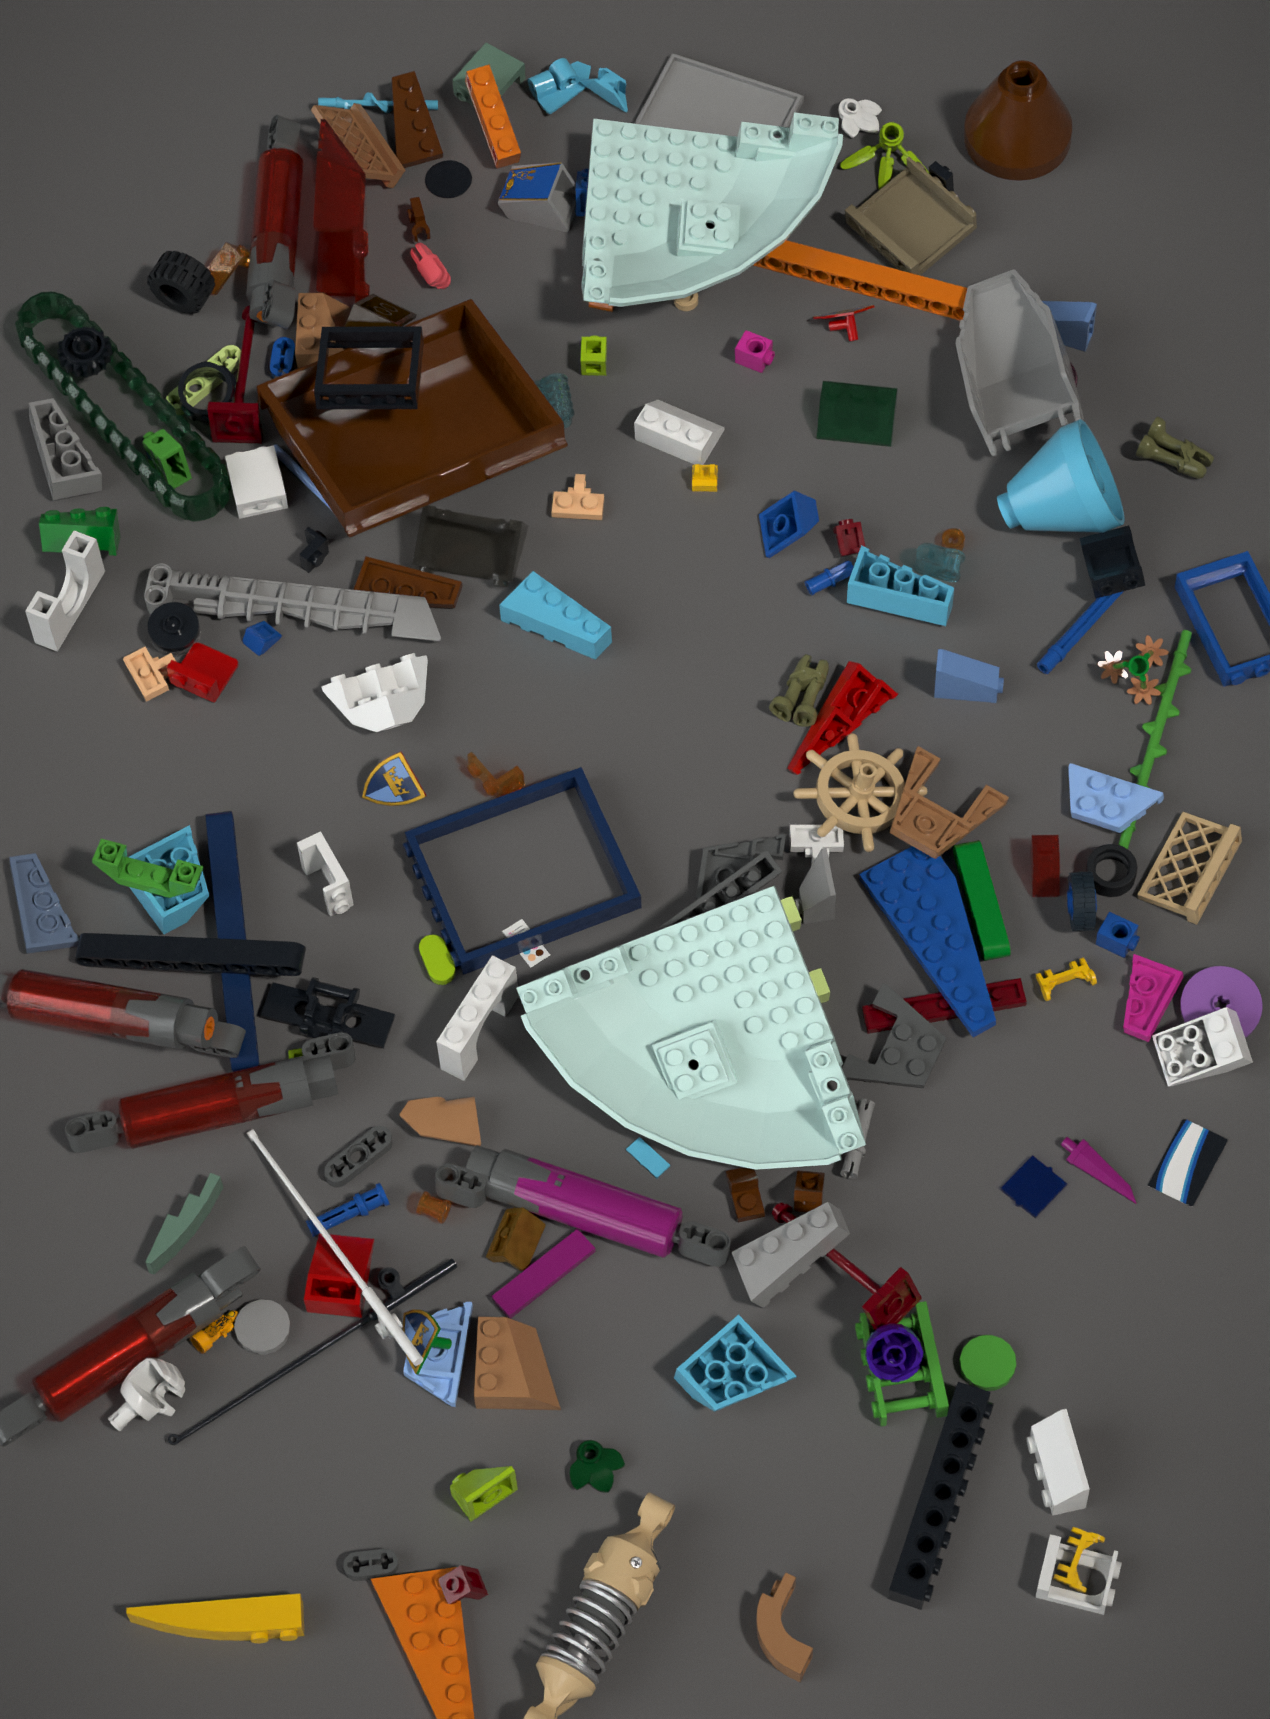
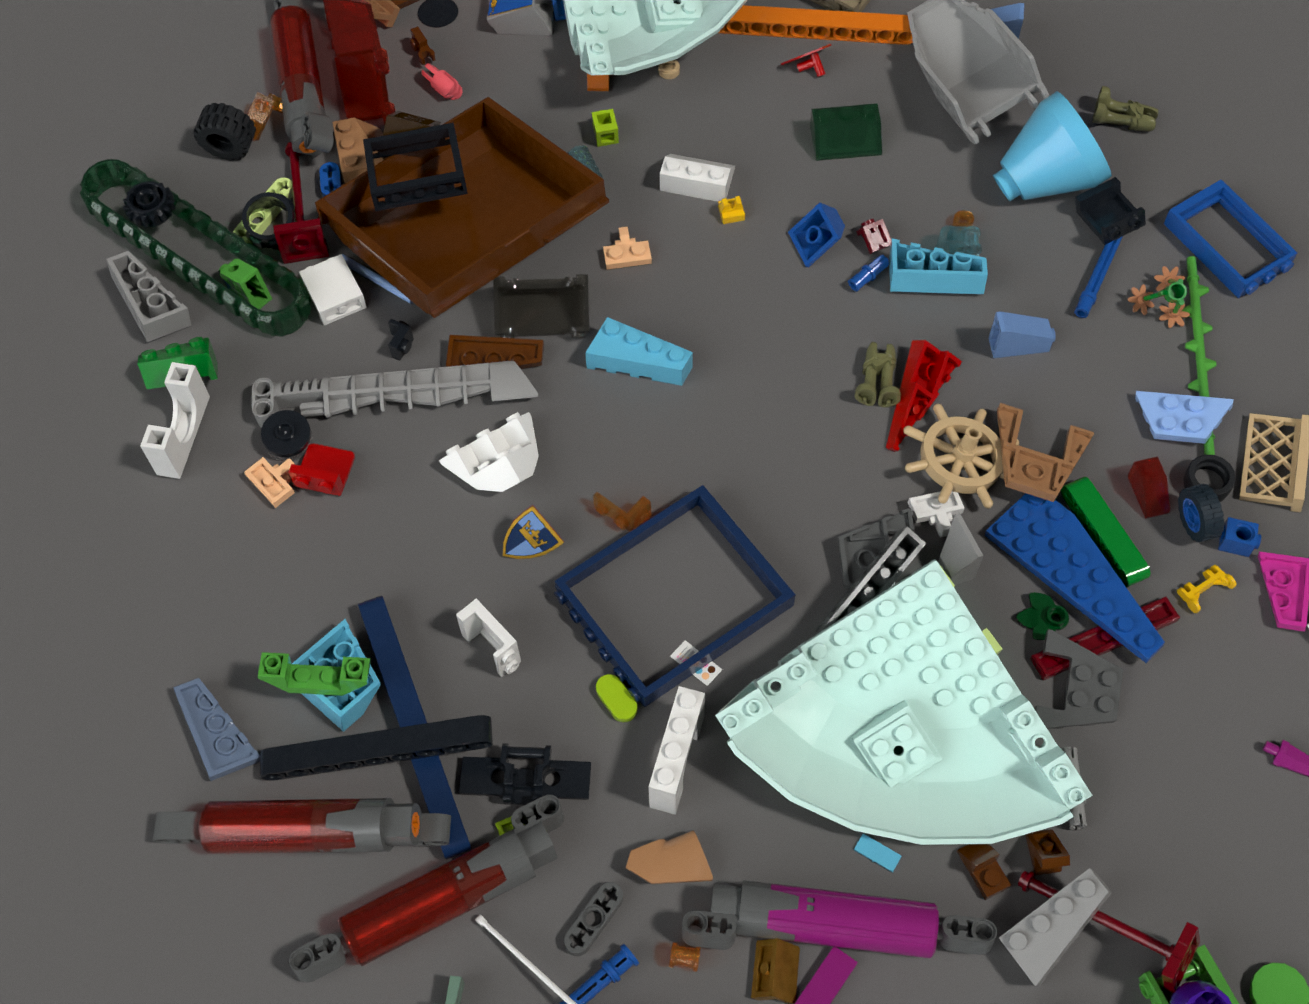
camera: 15 degrees left, 0 degrees up
blue slope [242,621,282,656] -> none
dark pink brick [735,330,775,373] -> none
clear blue piece [1001,1155,1067,1218] -> none
none -> dark green plate [1016,592,1069,640]

